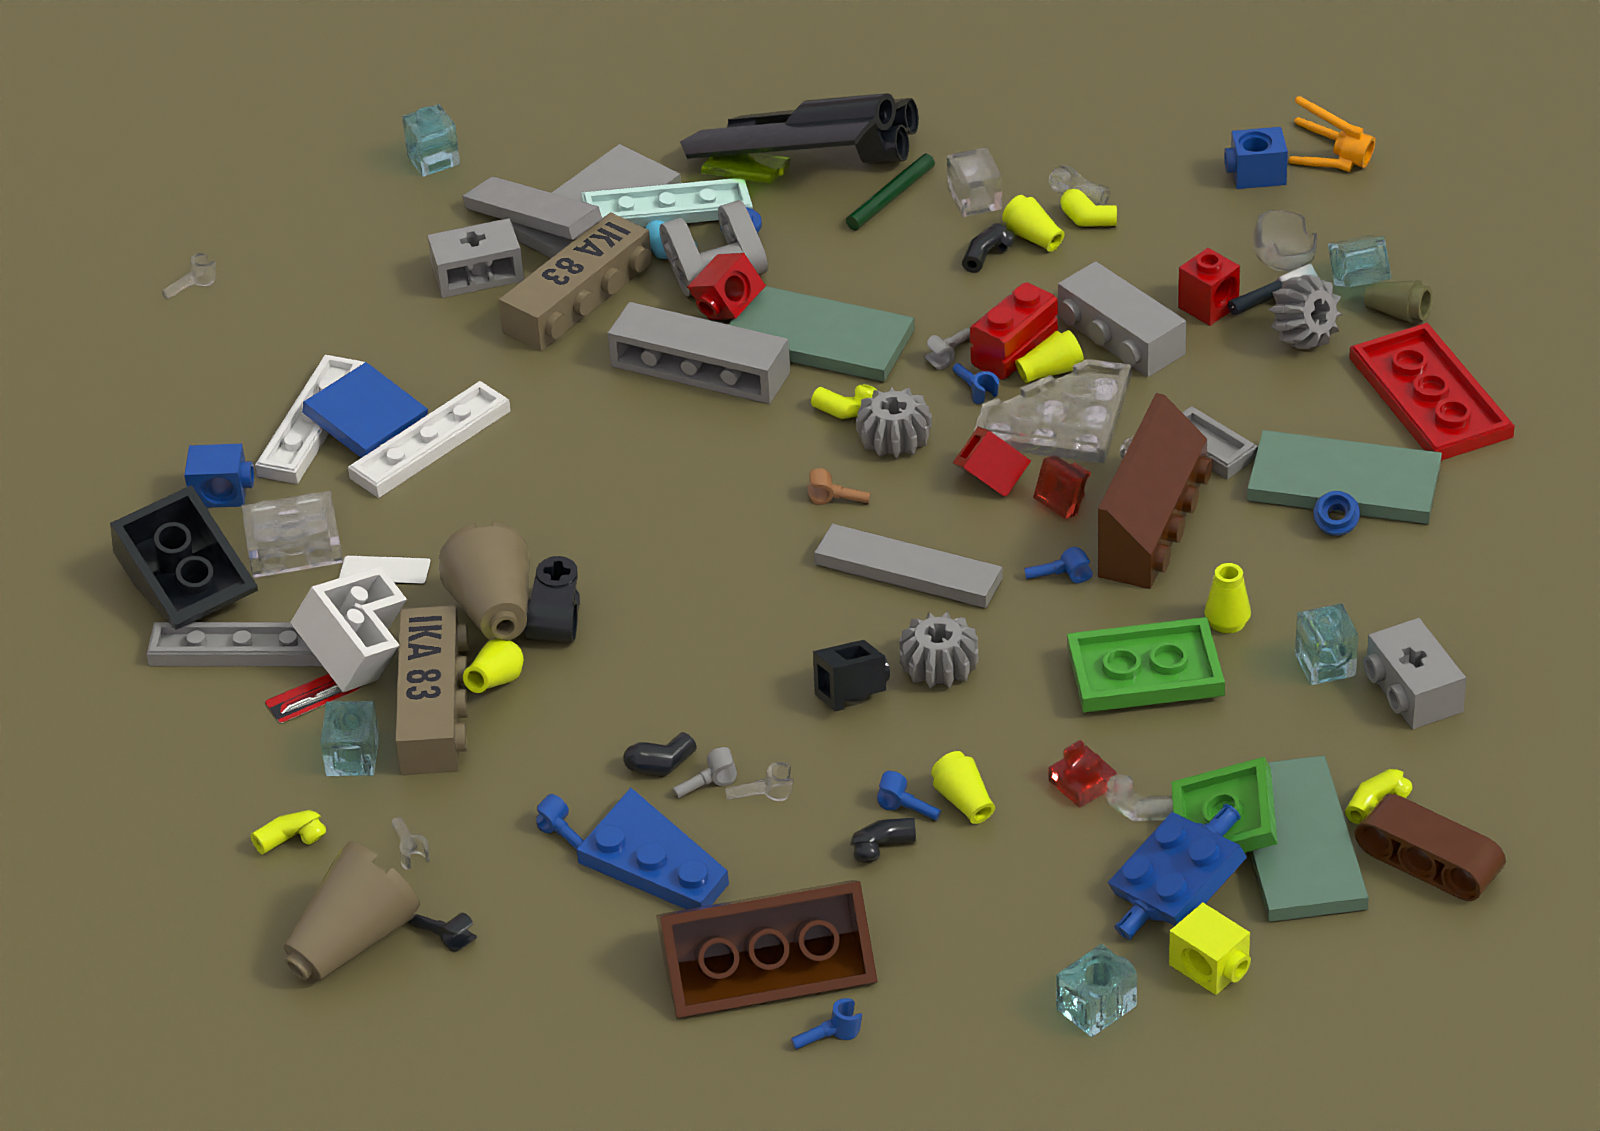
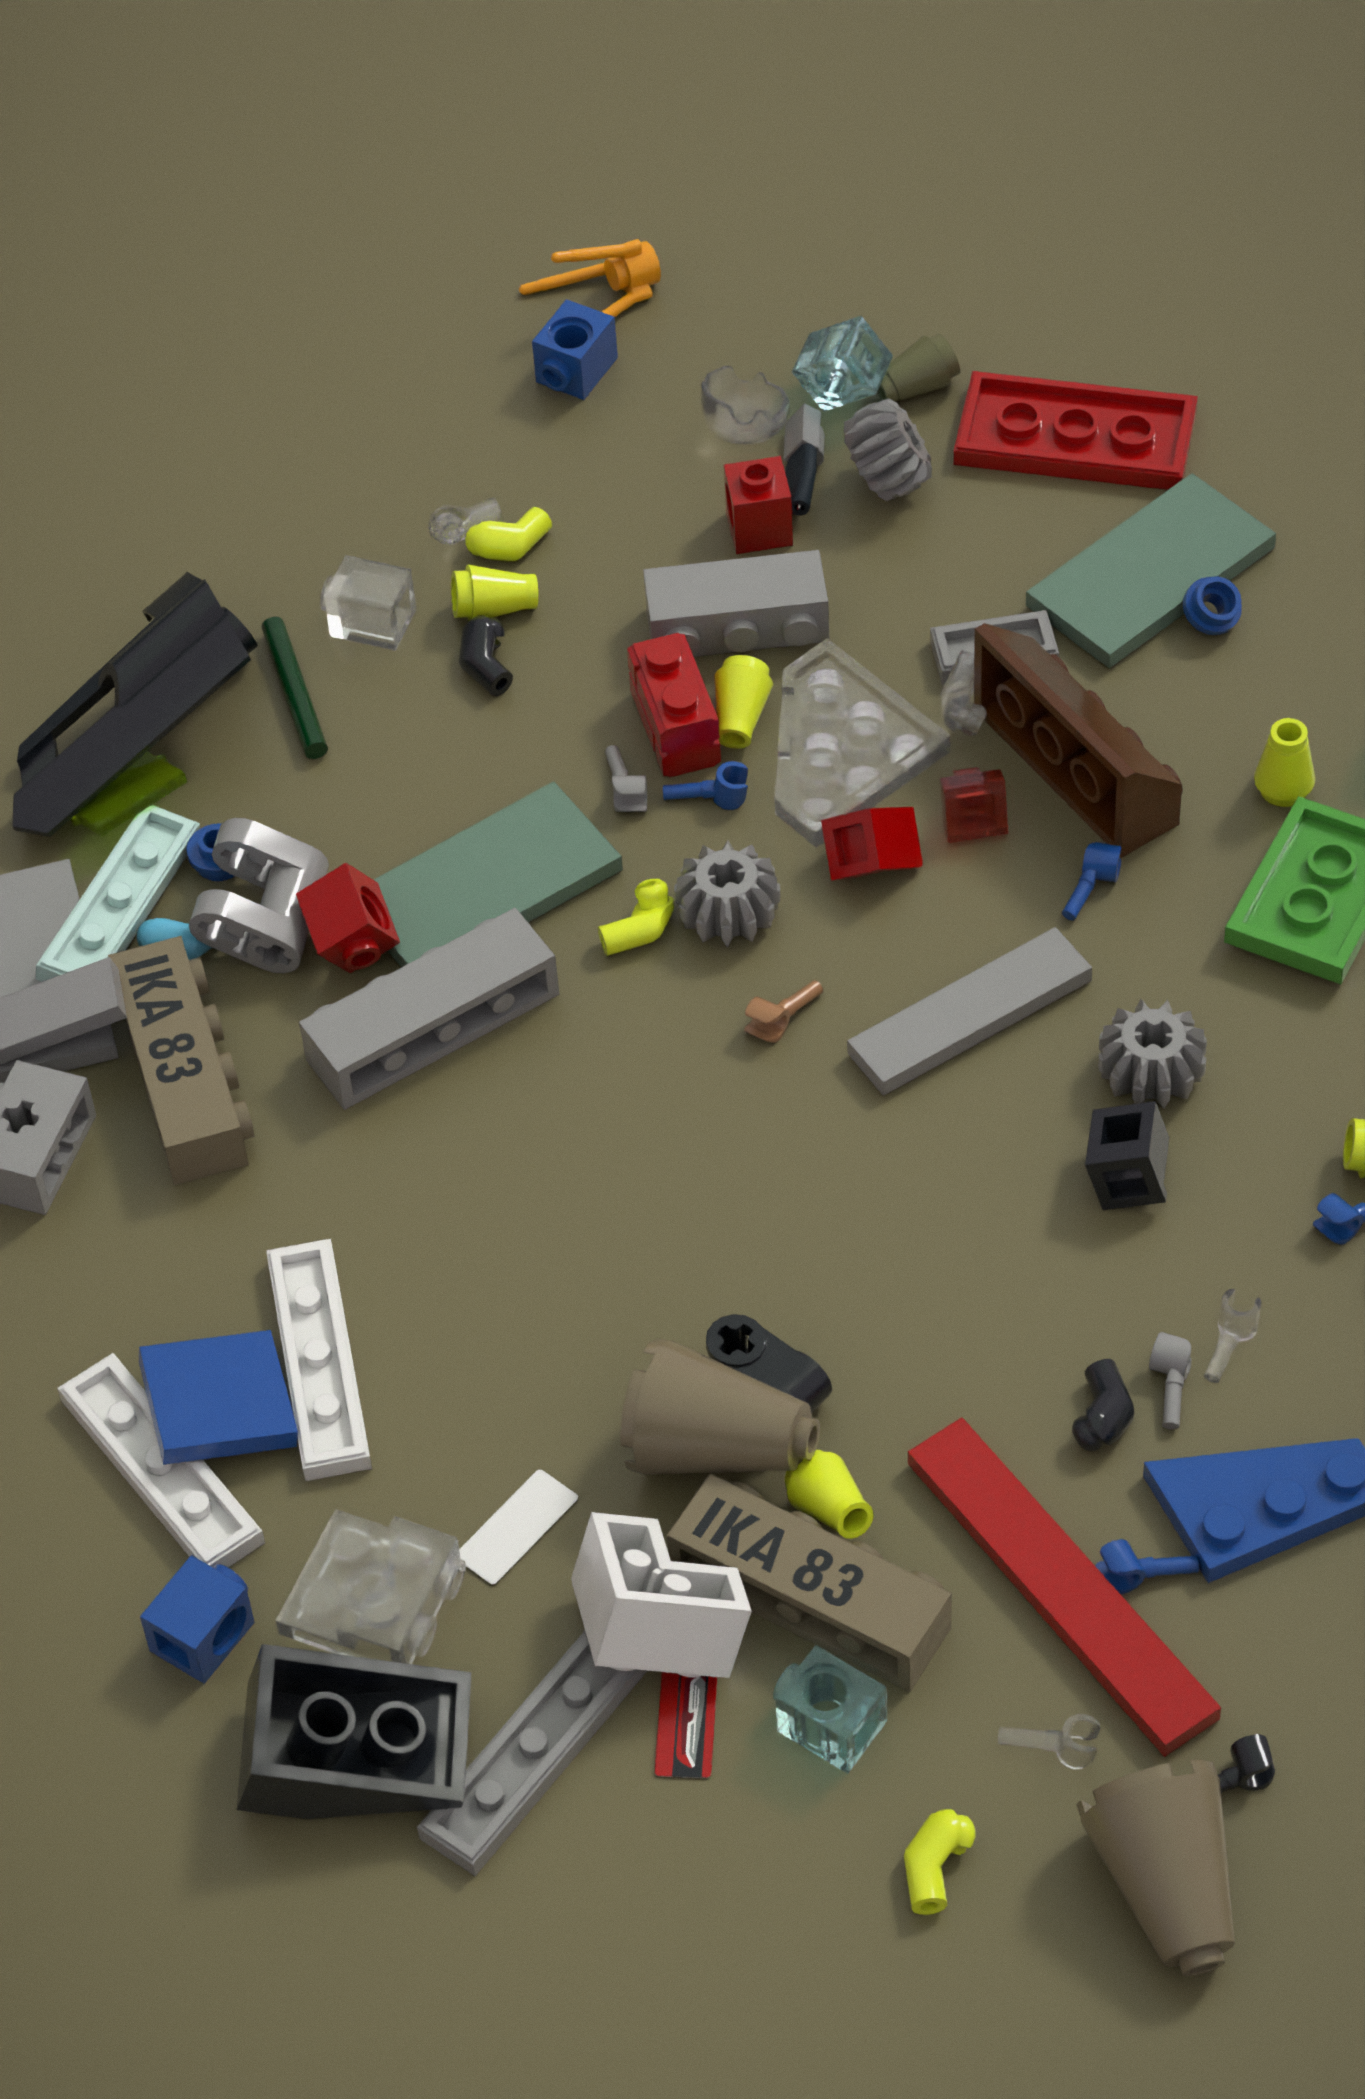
camera: 55 degrees left, 10 degrees up
none -> red tile [908,1417,1221,1757]

